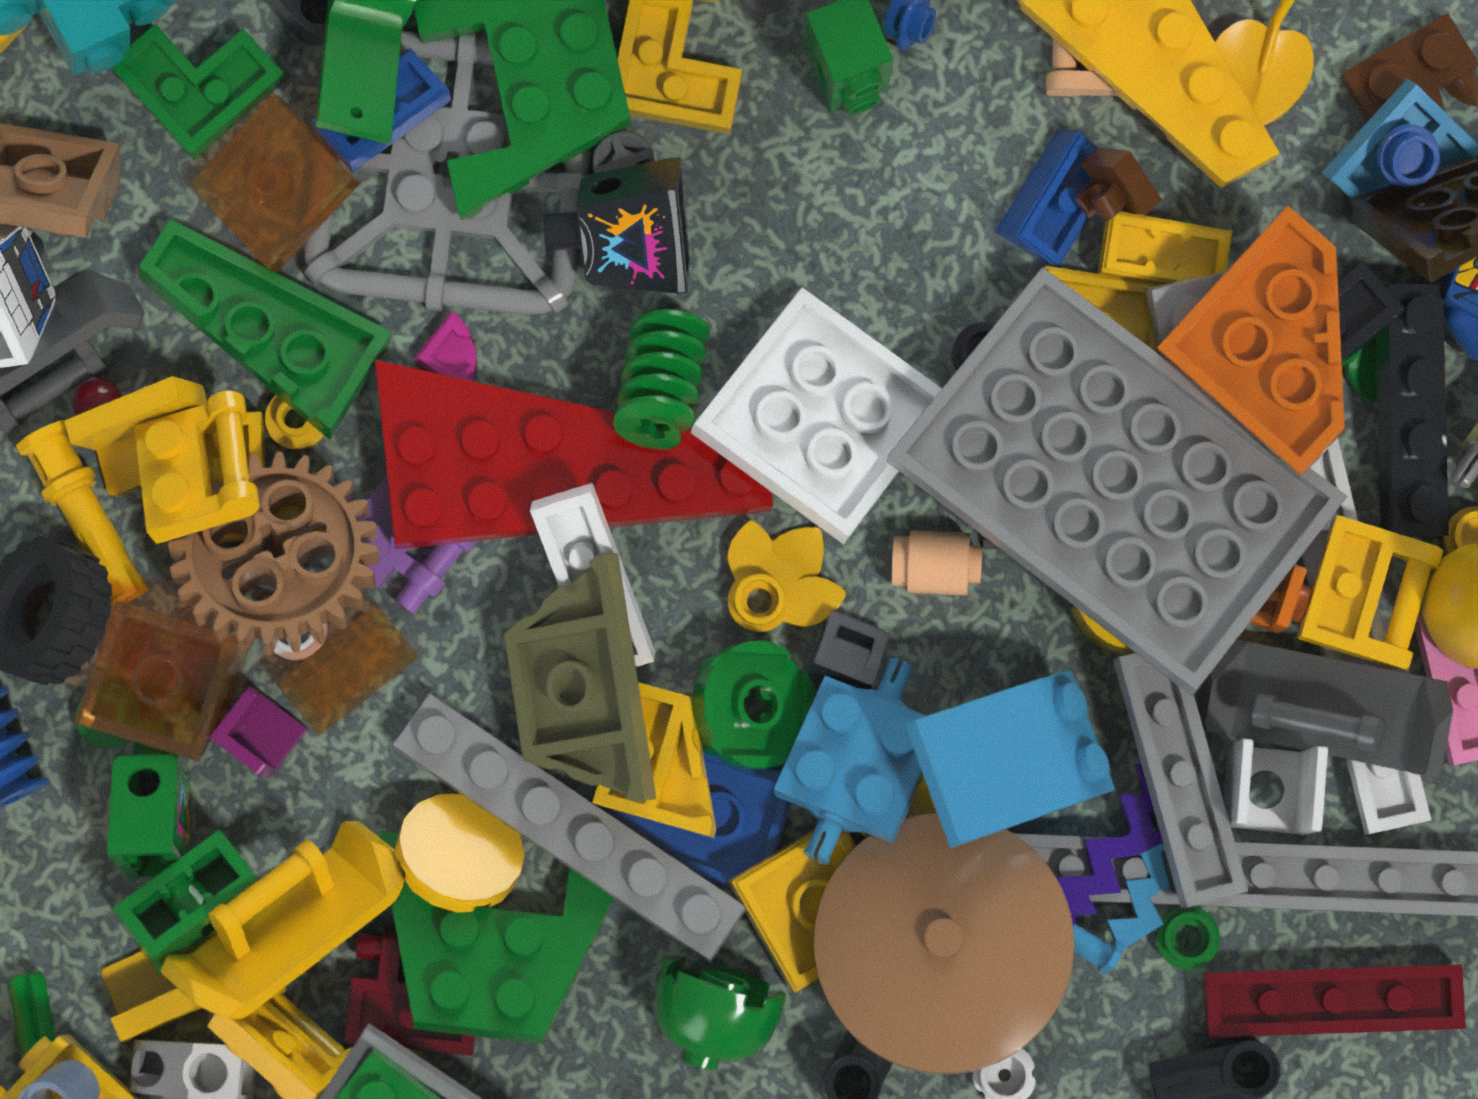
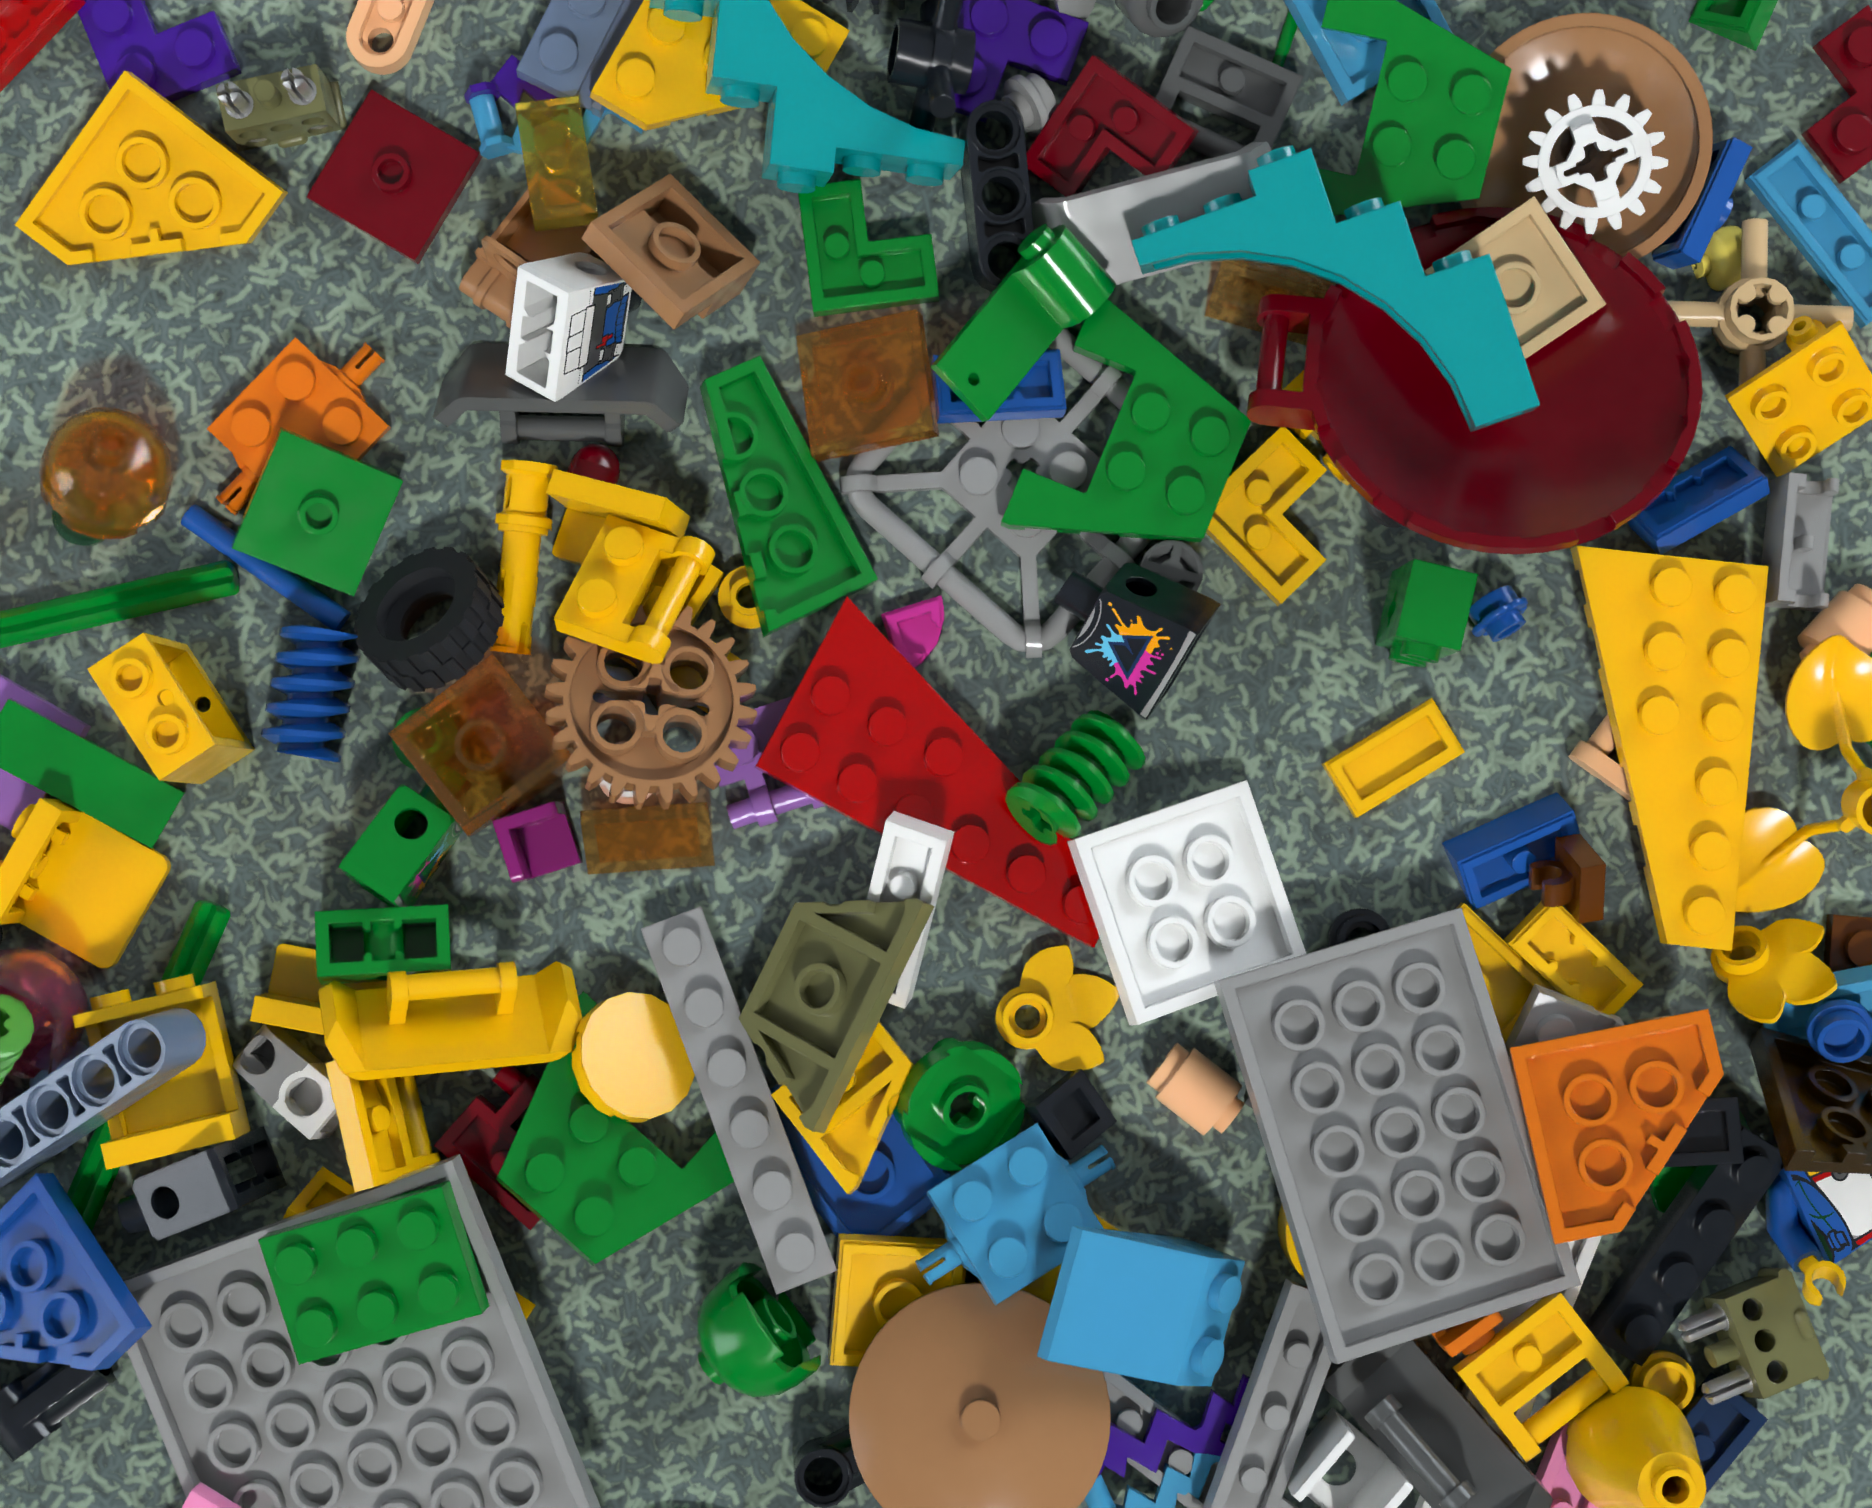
camera: 35 degrees right, 5 degrees up
none -> yellow tile [1322,698,1465,818]
none -> yellow plate [1711,919,1838,1024]

